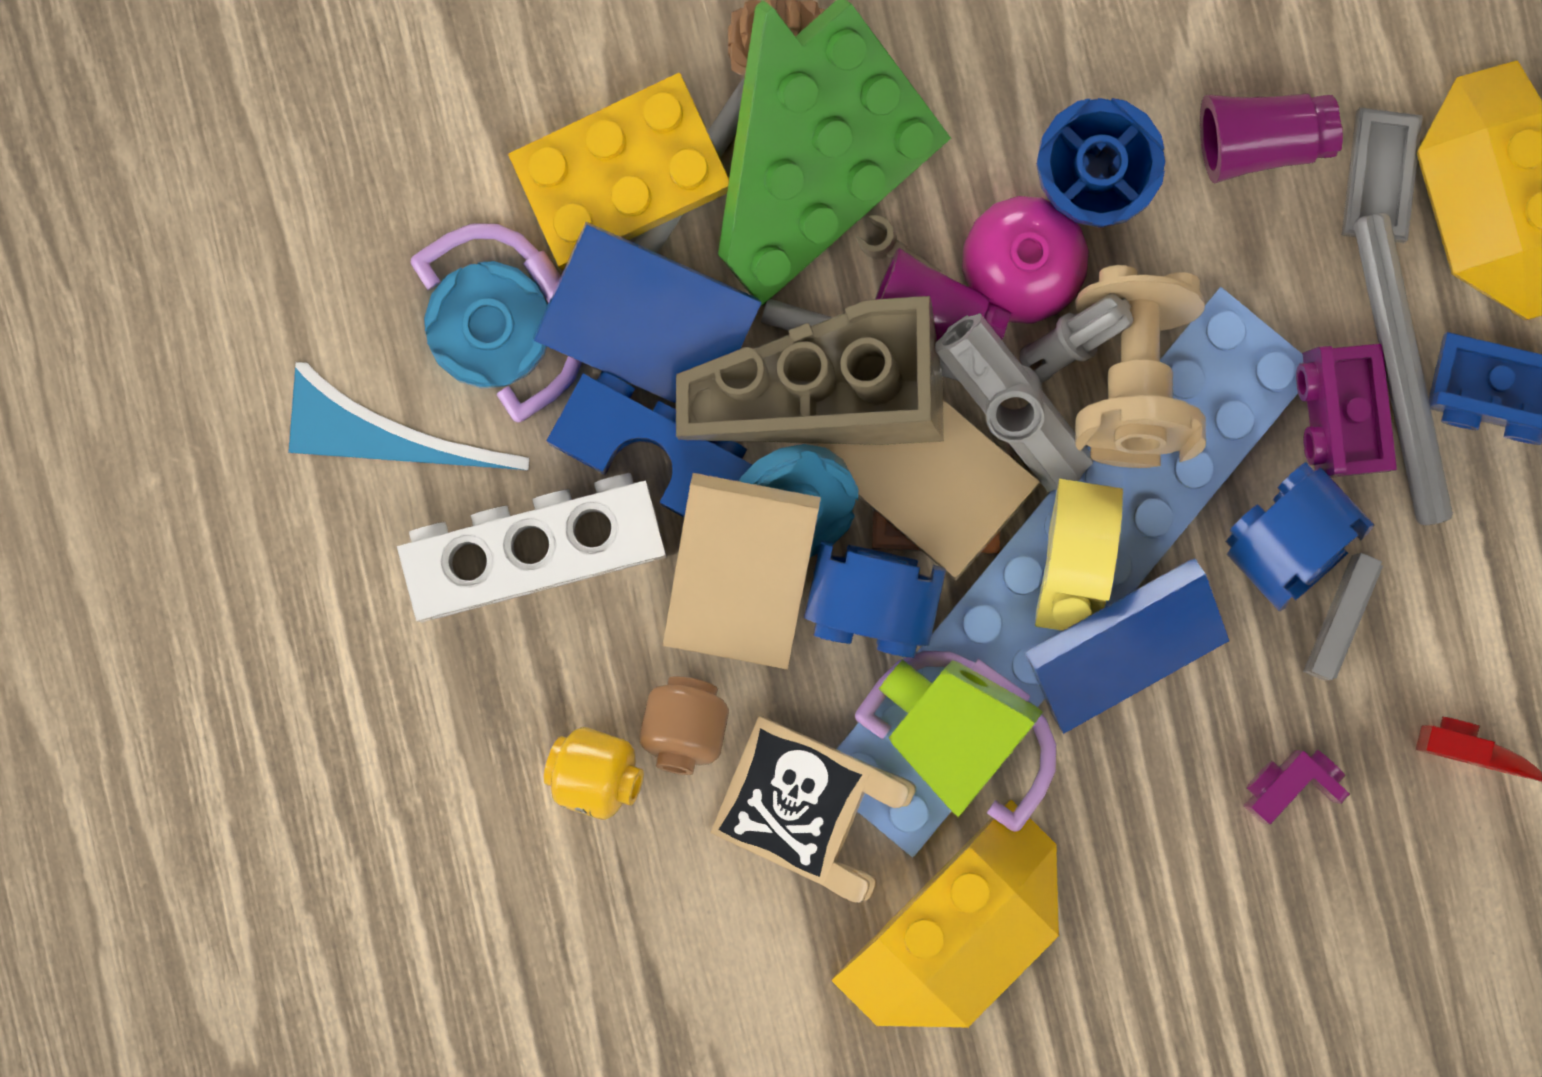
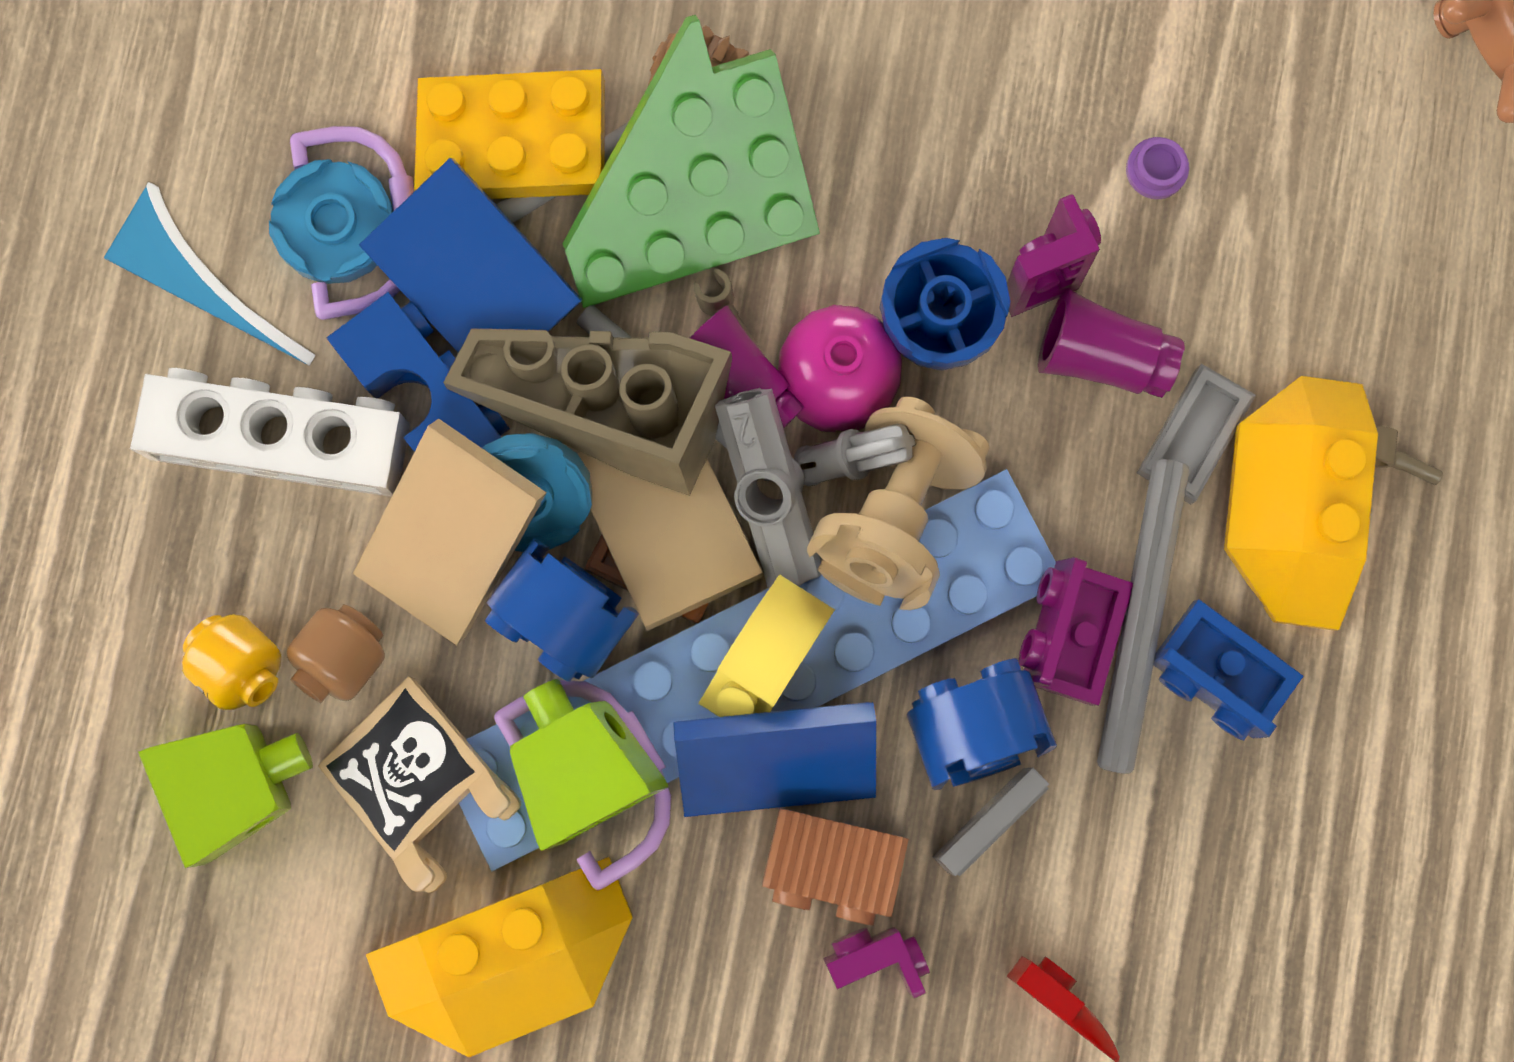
camera: 20 degrees right, 5 degrees down
none -> lime torso [138,724,313,868]
none -> nougat brick [762,808,909,926]
none -> magenta bracket [1007,194,1101,317]

